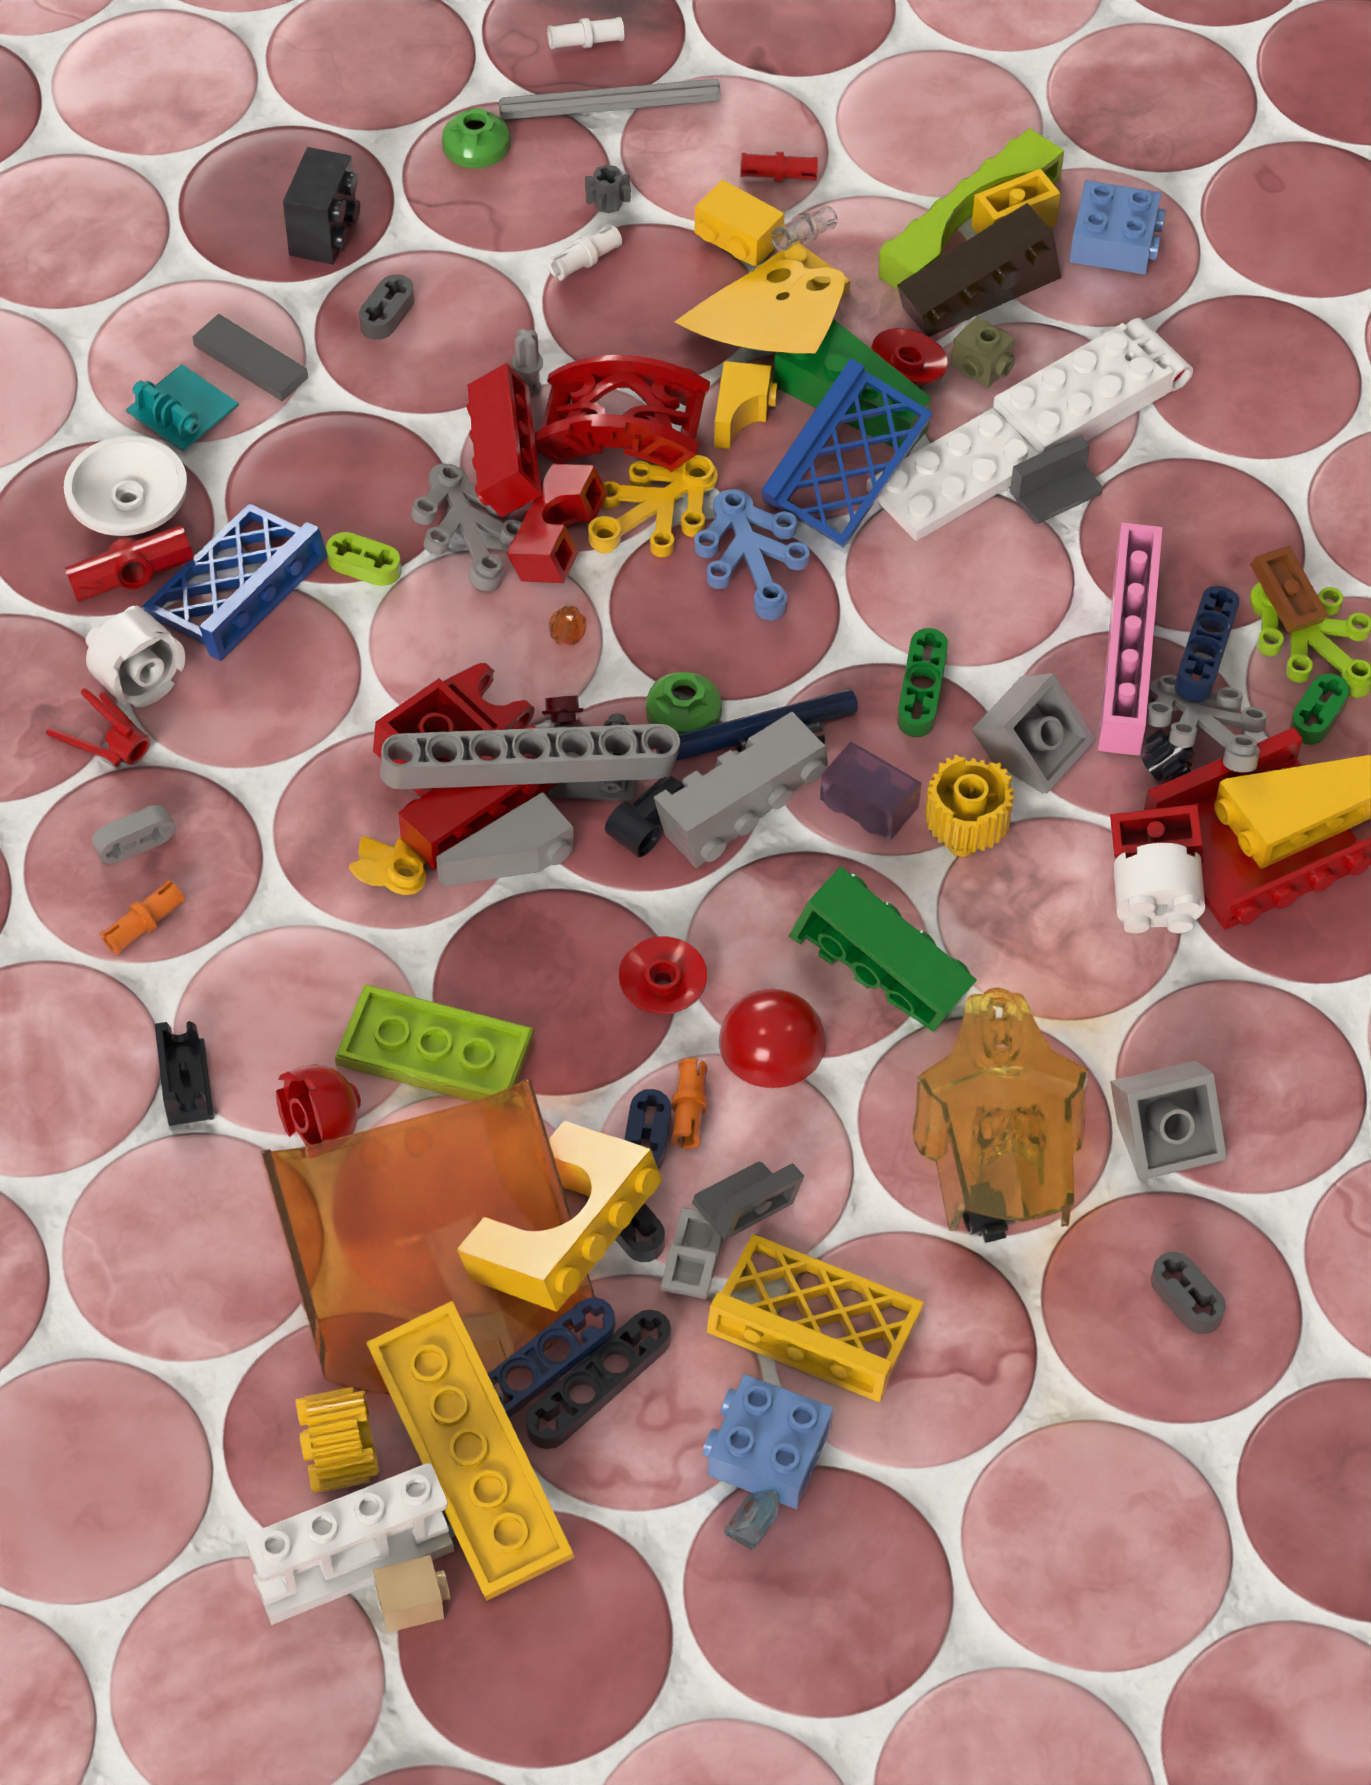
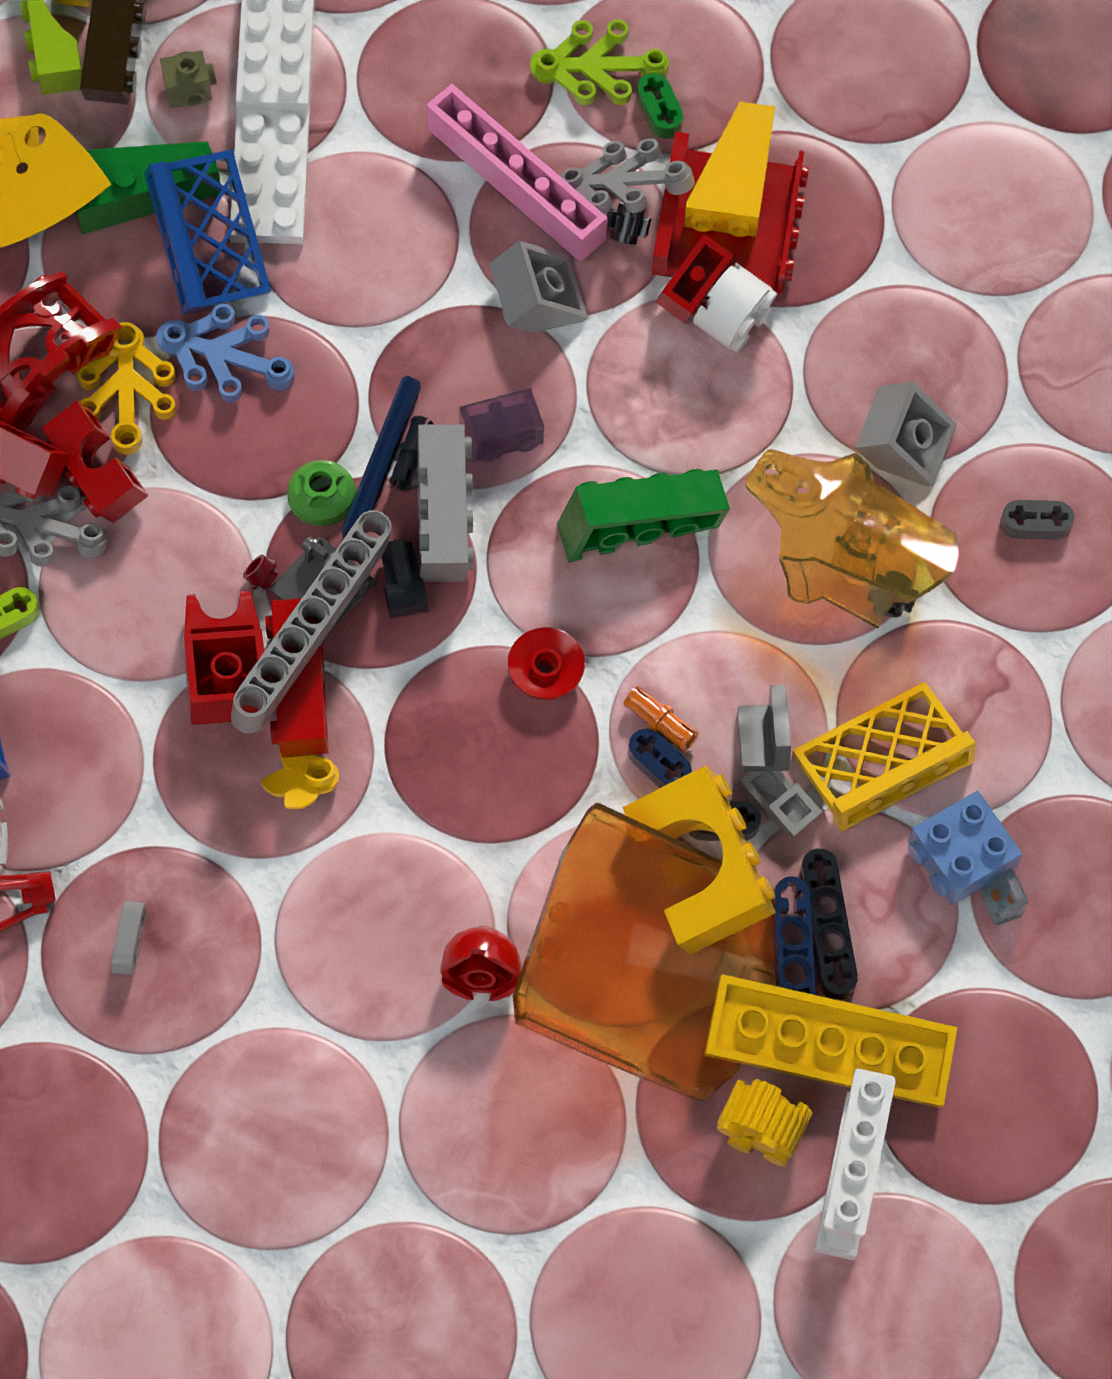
camera: 55 degrees left, 10 degrees up
orange pin [99,880,186,955] -> none
black hinge [155,1021,214,1126] -> none
lime tile [335,984,534,1110] -> none
tan brick [373,1555,451,1633] -> none
light grey slope [436,792,574,887] -> none
clear orange plate [549,606,587,645] -> none
yellow arch [714,361,778,449] -> none
red piece [719,988,826,1088] -> none
red dish [871,328,948,385] -> none
green beam [897,628,948,737] -> none
yellow brick [925,754,1014,857] -> none
dark grey panel [1010,435,1103,524] -> none
dark blue beam [1174,586,1239,702] -> none
dark orange plate [1250,546,1328,634] -> none

